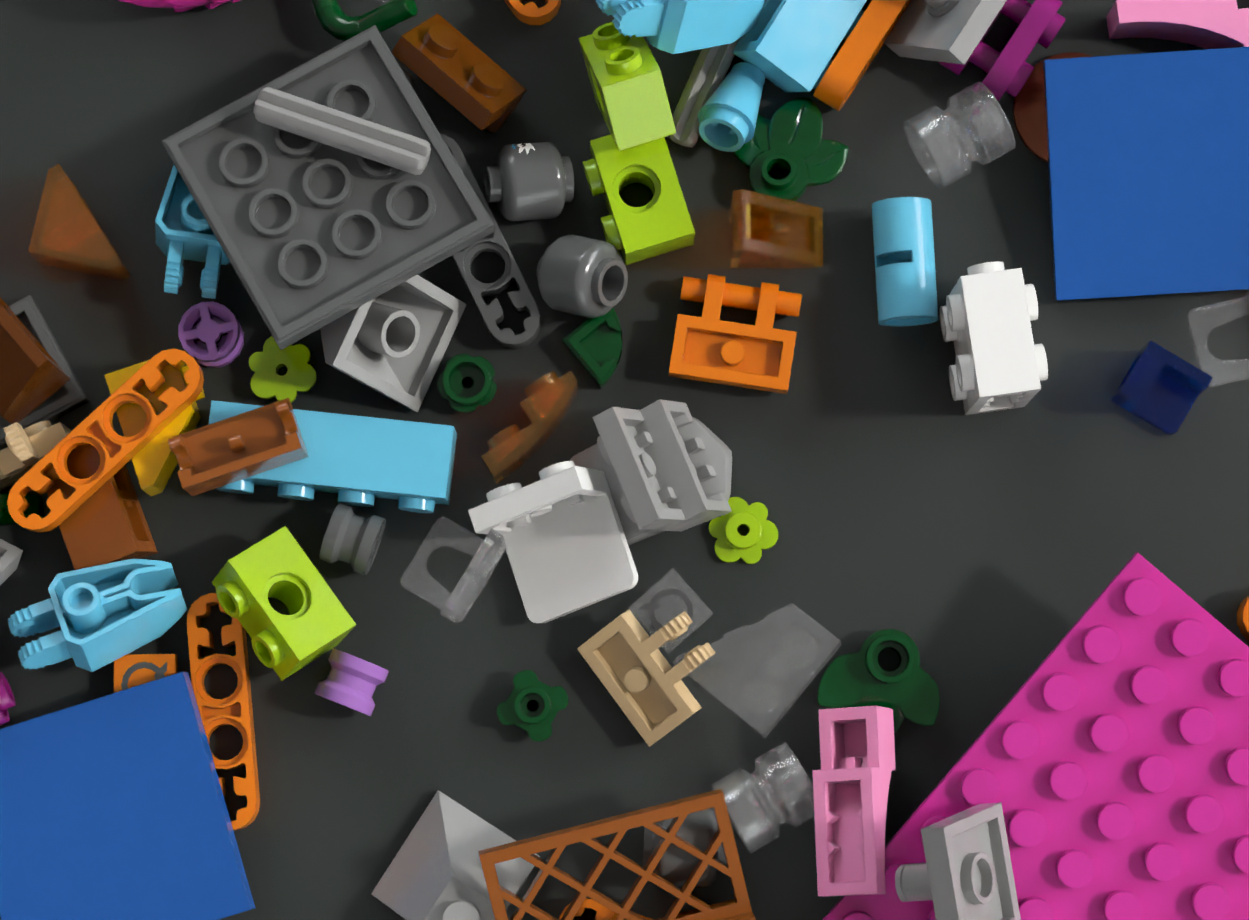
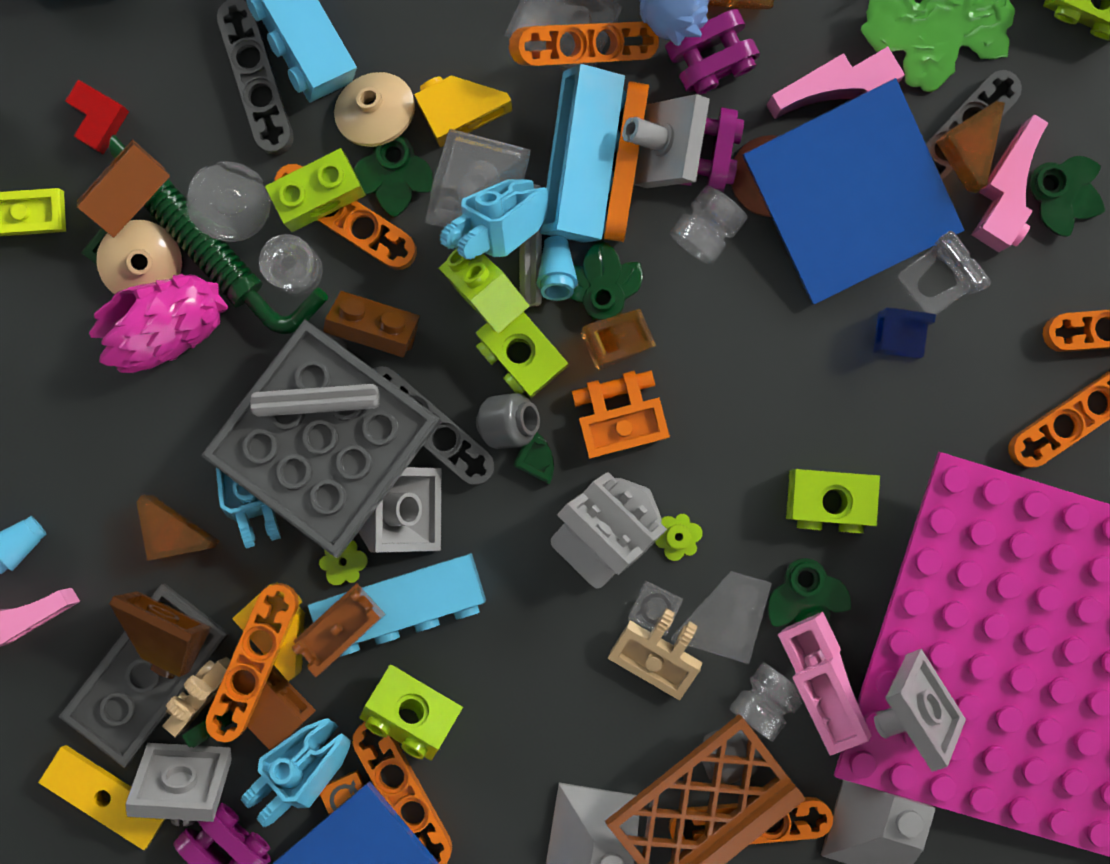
camera: 20 degrees left, 5 degrees up
medium lavender wheel [178,301,244,368] -> none
medium lavender wheel [314,648,389,716] -> none
dark grey wheel [319,503,386,576] -> none
clear piece [401,517,507,623] -> none
dark green plate [438,354,497,413] -> none
white bracket [468,461,638,623] -> none
clear orange slope [481,371,578,484] -> none
dark grey head [484,142,574,221] -> none
dark green plate [497,670,569,742] -> none
medium azure pin [871,197,938,327] -> none
white brick [940,261,1048,415] -> none
none -> lime brick [786,469,880,534]

